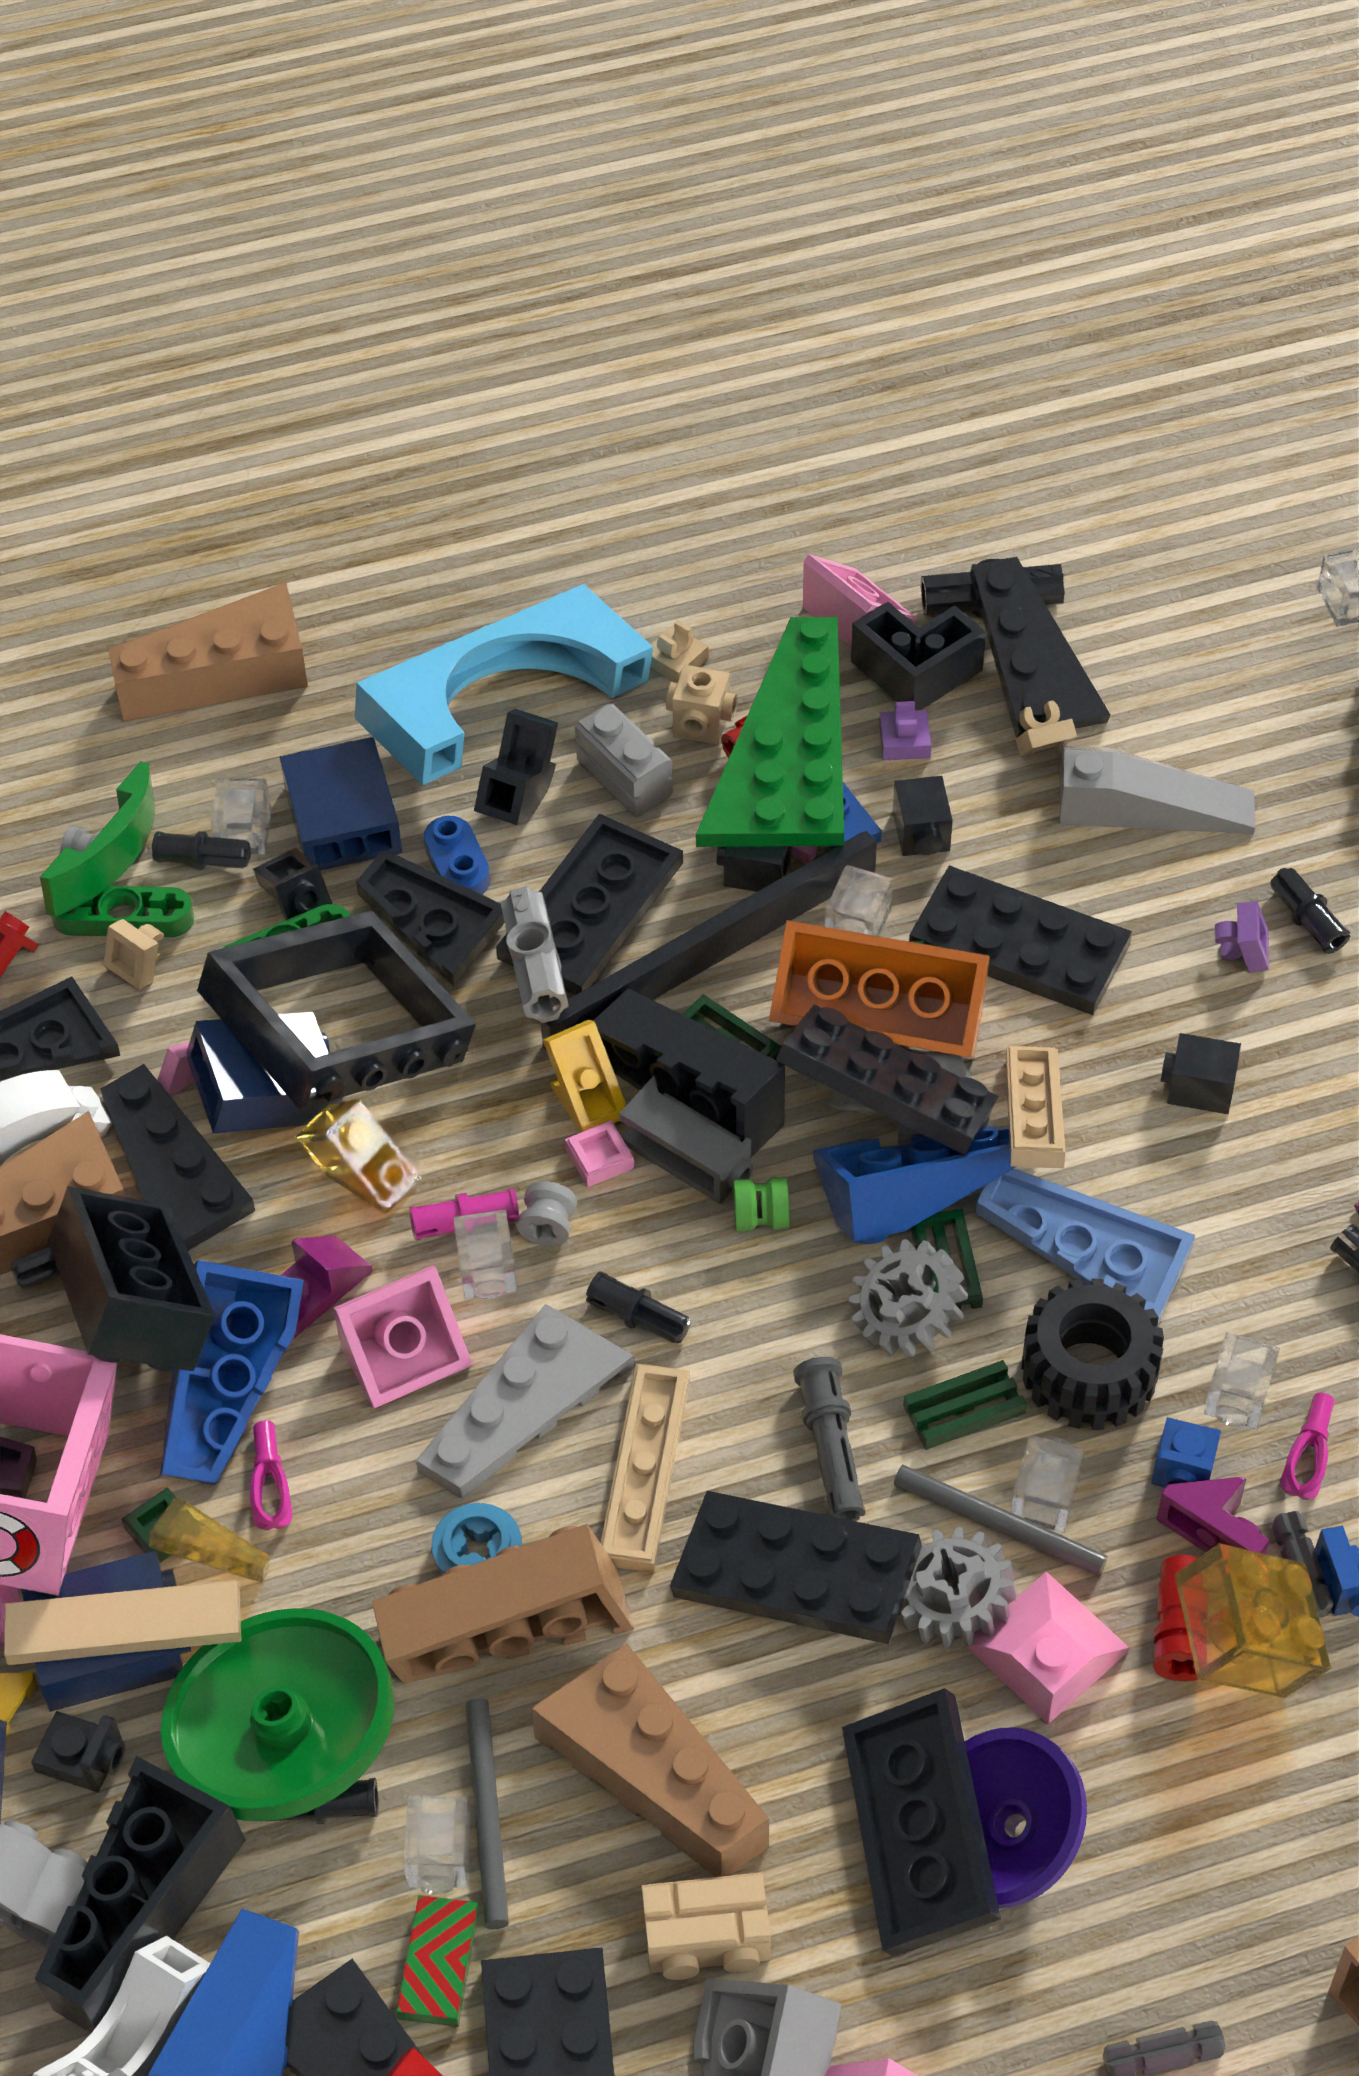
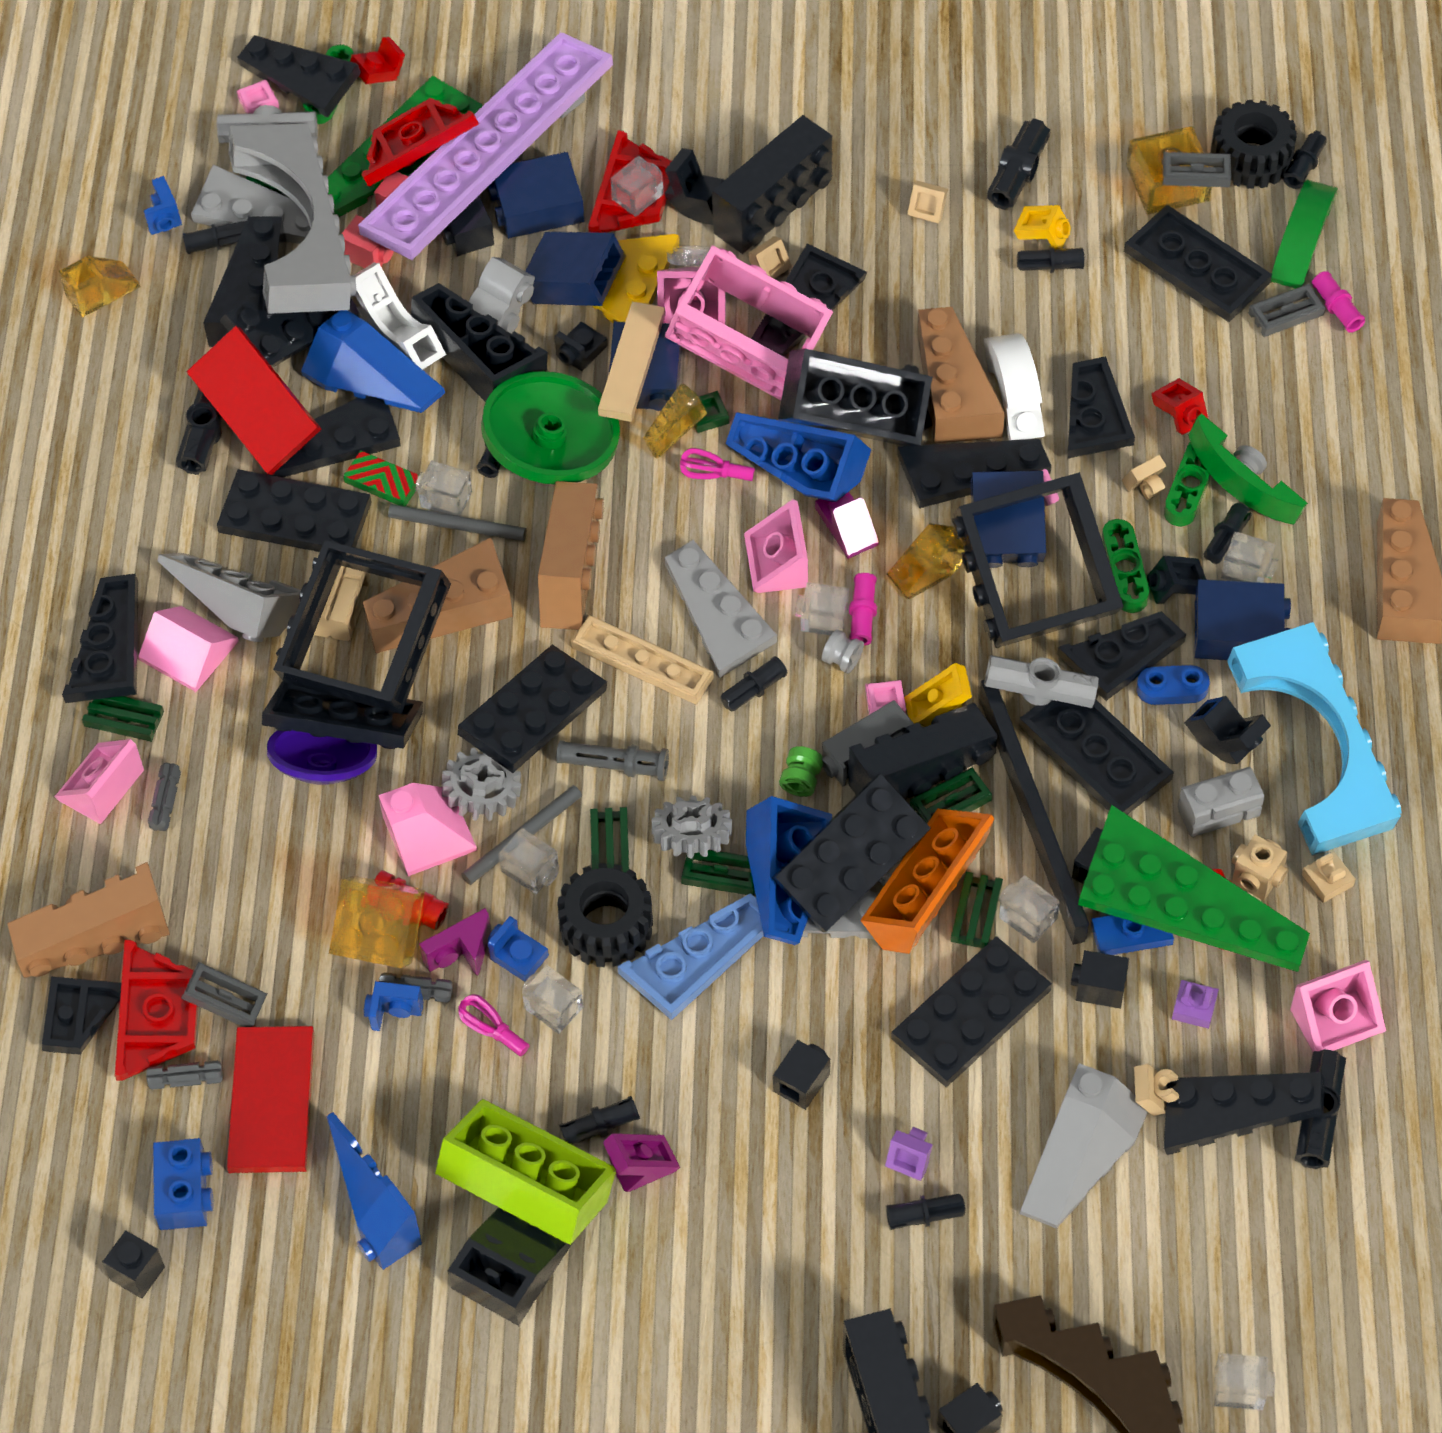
camera: 110 degrees right, 5 degrees up
dark azure gear [432,1503,522,1574] -> none
black brick [851,601,986,710] -> none
tan tile [1005,1046,1066,1168] -> none
none -> black window [273,540,451,714]

